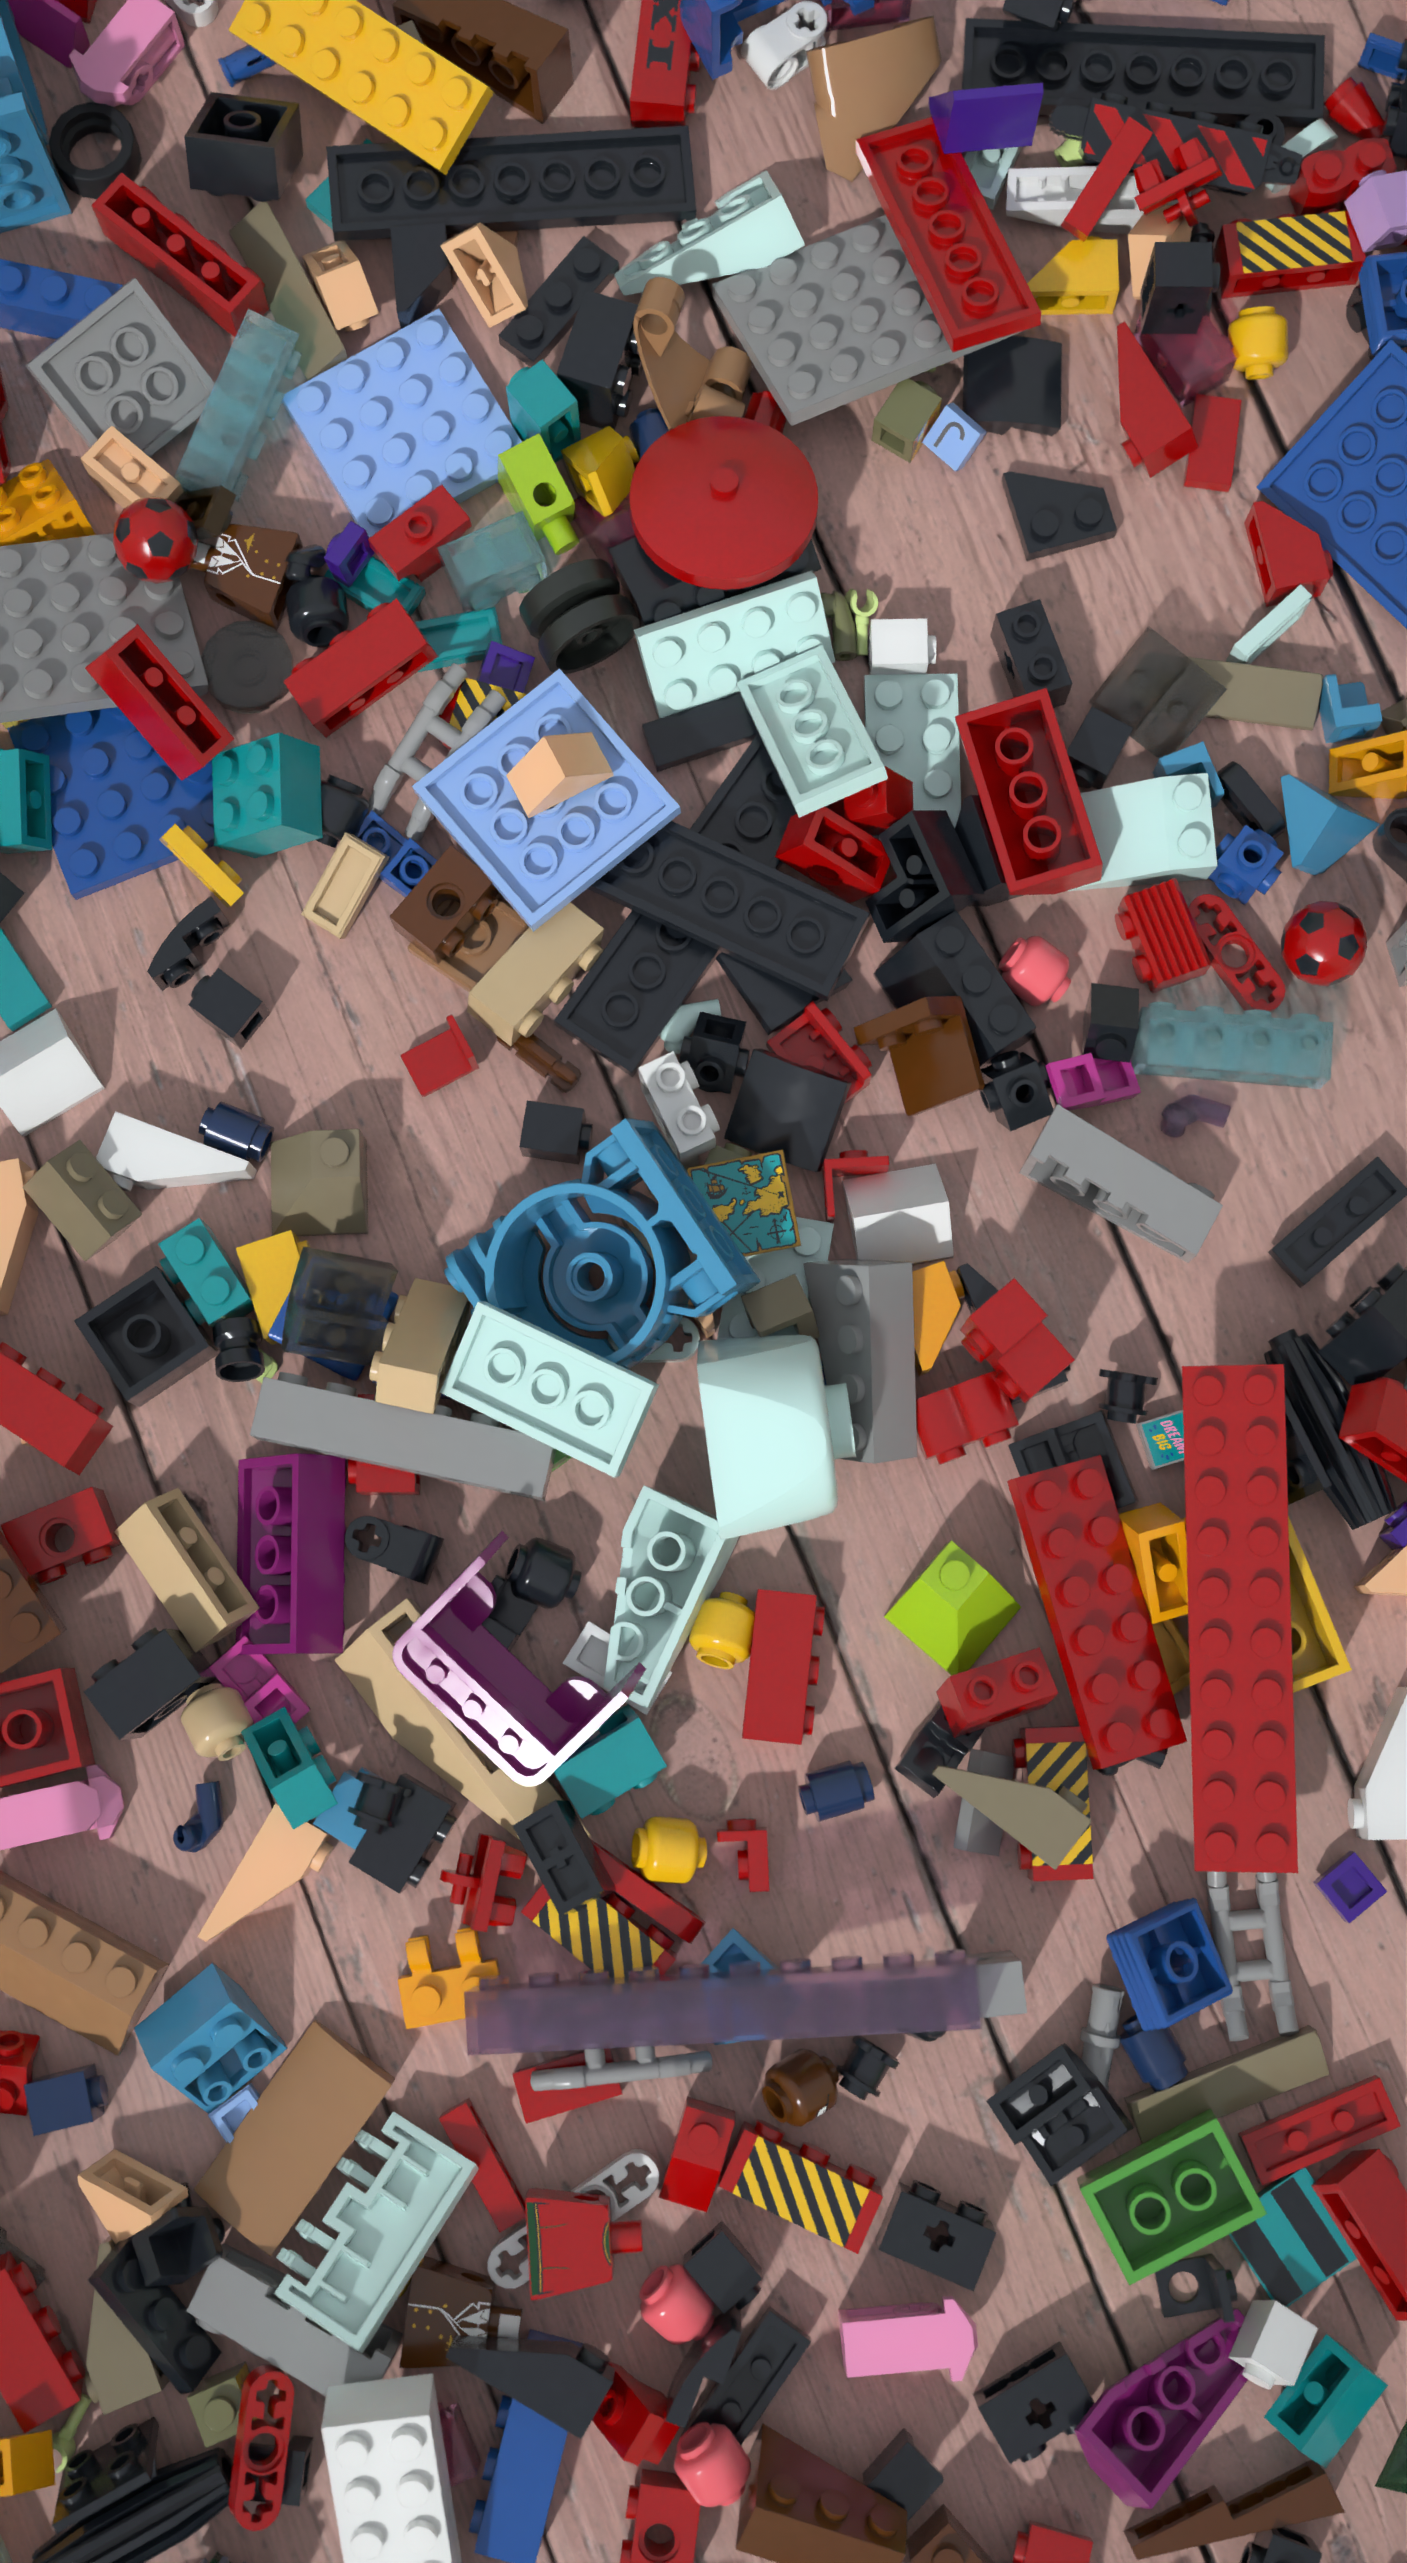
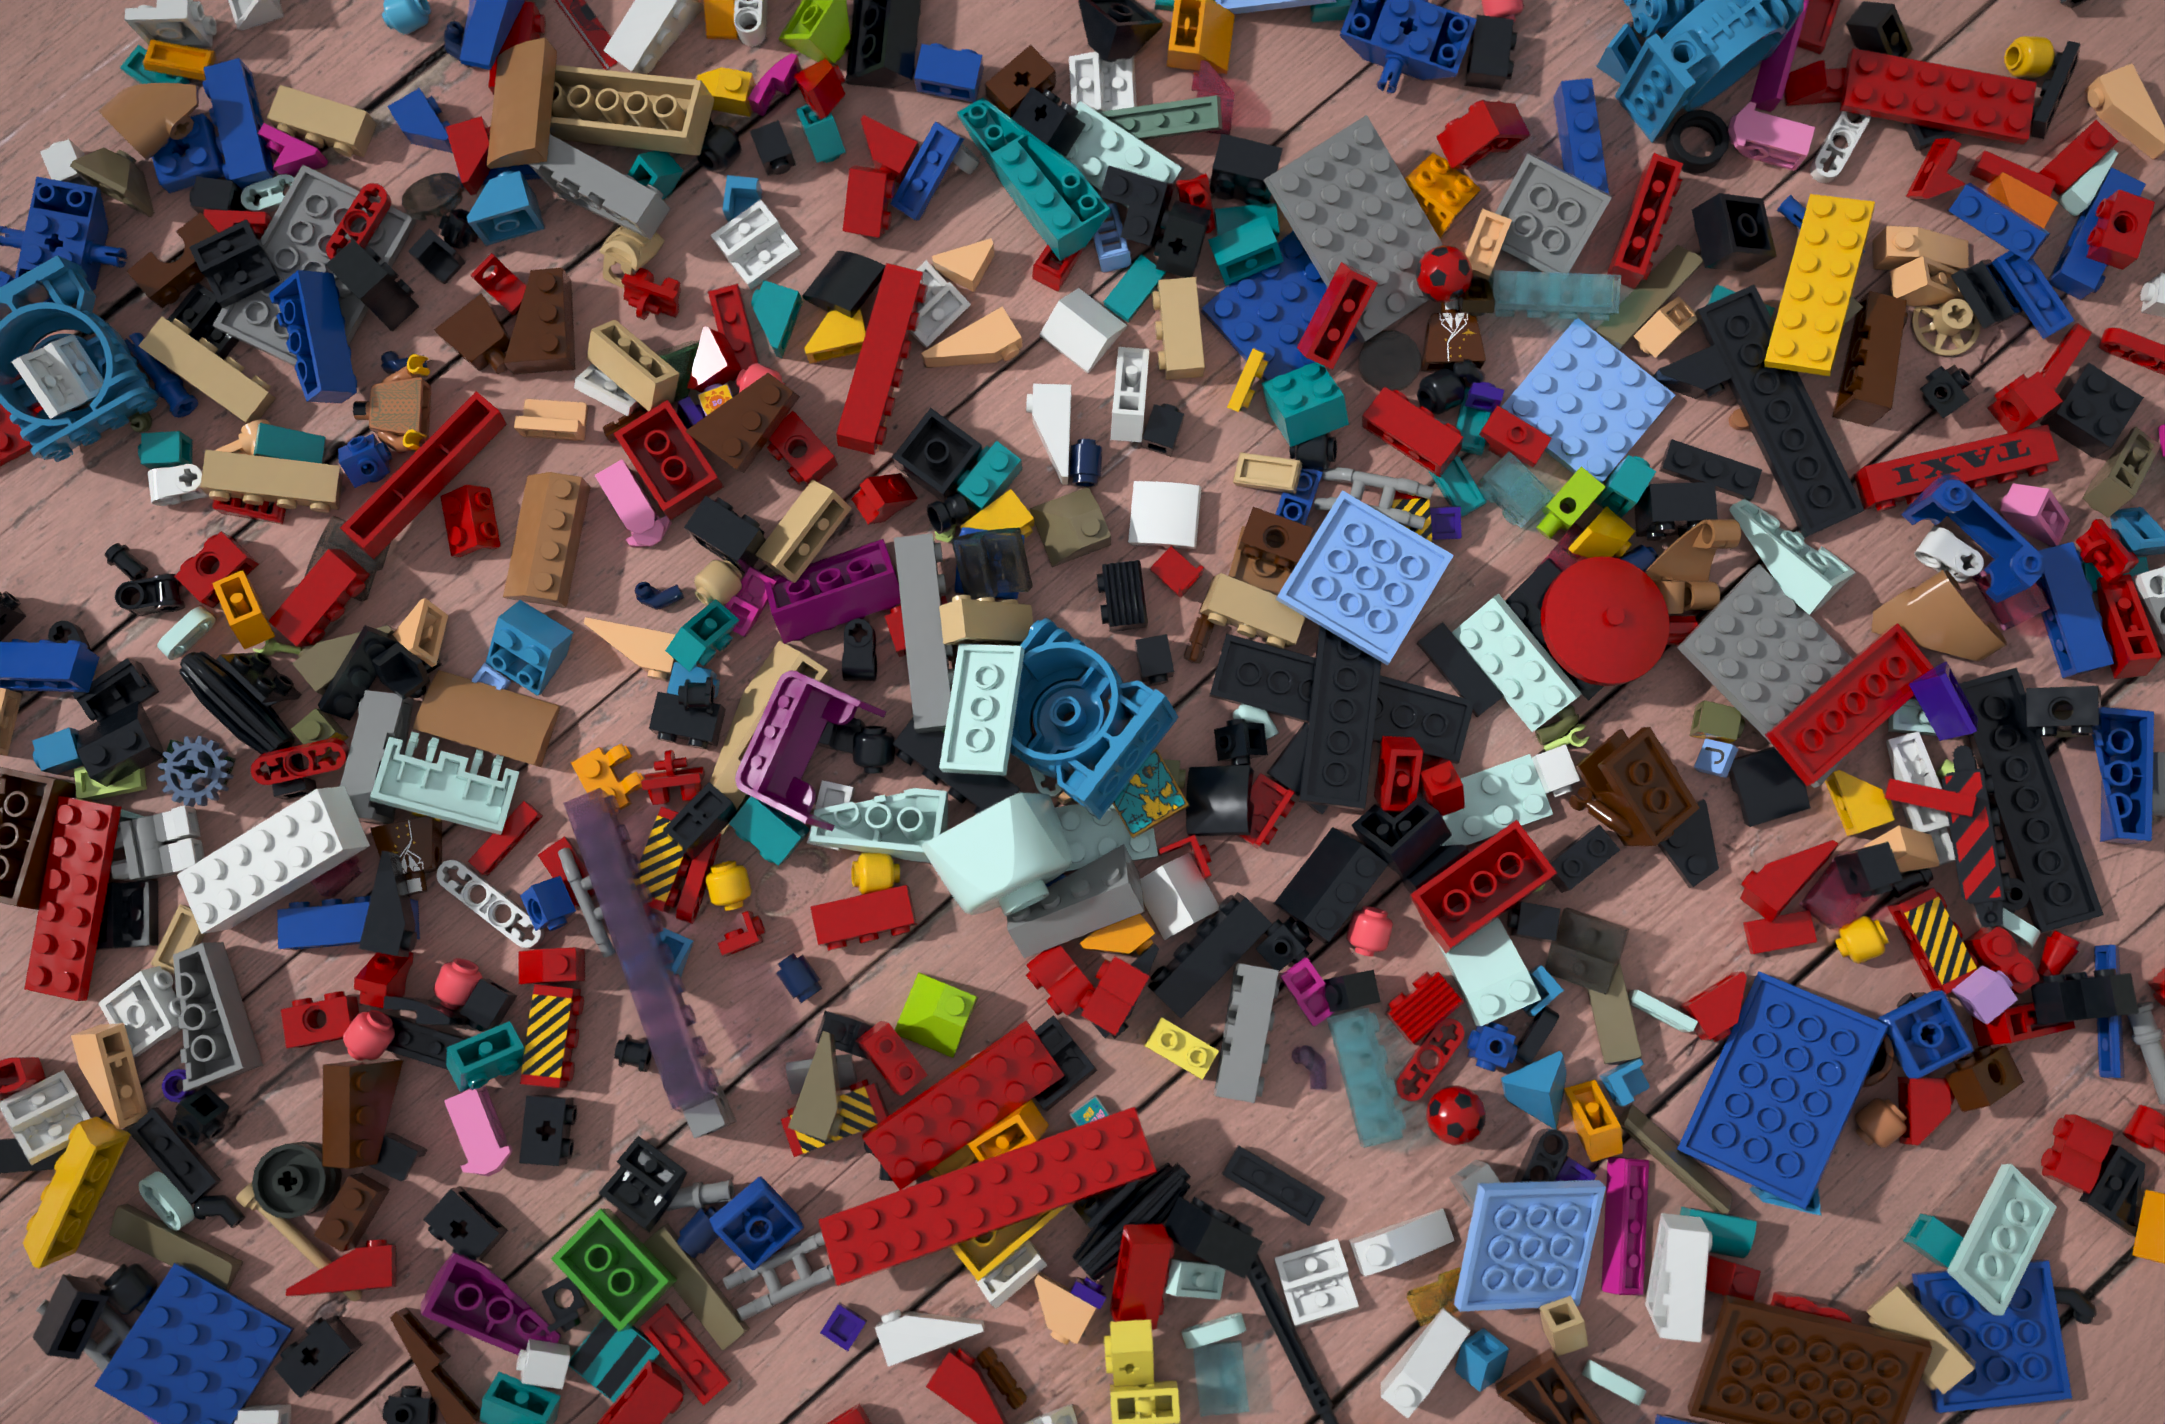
camera: 70 degrees right, 0 degrees up
dark tan brick [22,1140,142,1262] -> none
dark blue brick [24,2064,109,2136] -> none
black slope [147,896,230,991] -> none
light nougat slope [441,223,528,328] -> none
light nougat slope [506,732,614,819] -> none
pearl dark grey wheel [519,559,640,674] -> none
red torso [525,2188,643,2300] -> none
white plate [638,1051,720,1171] -> none
light aqua plate [737,645,888,818] -> none
dark tan panel [741,1274,820,1339] -> none
reddish brown head [762,2049,839,2127] -> none
reddish brown bracket [853,996,985,1116] -> none
black brick [1099,1369,1158,1424] -> none
red hips [1134,137,1223,228] -> none
none -> teal brick [446,1021,524,1092]
none -> blue brick [520,876,576,931]
none -> red brick [851,473,918,525]
none -> black brick [893,717,1021,815]
none -> white plate [976,1239,1047,1309]
none -> black brick [1097,560,1148,632]
none -> white slope [1110,347,1149,442]
none -> white slope [1128,481,1201,549]
none -> light yellow brick [1144,1017,1219,1080]
none -> black brick [1148,893,1272,1019]
none -> tan brick [1152,277,1205,380]
none -> reddish brown torso [1569,727,1700,846]

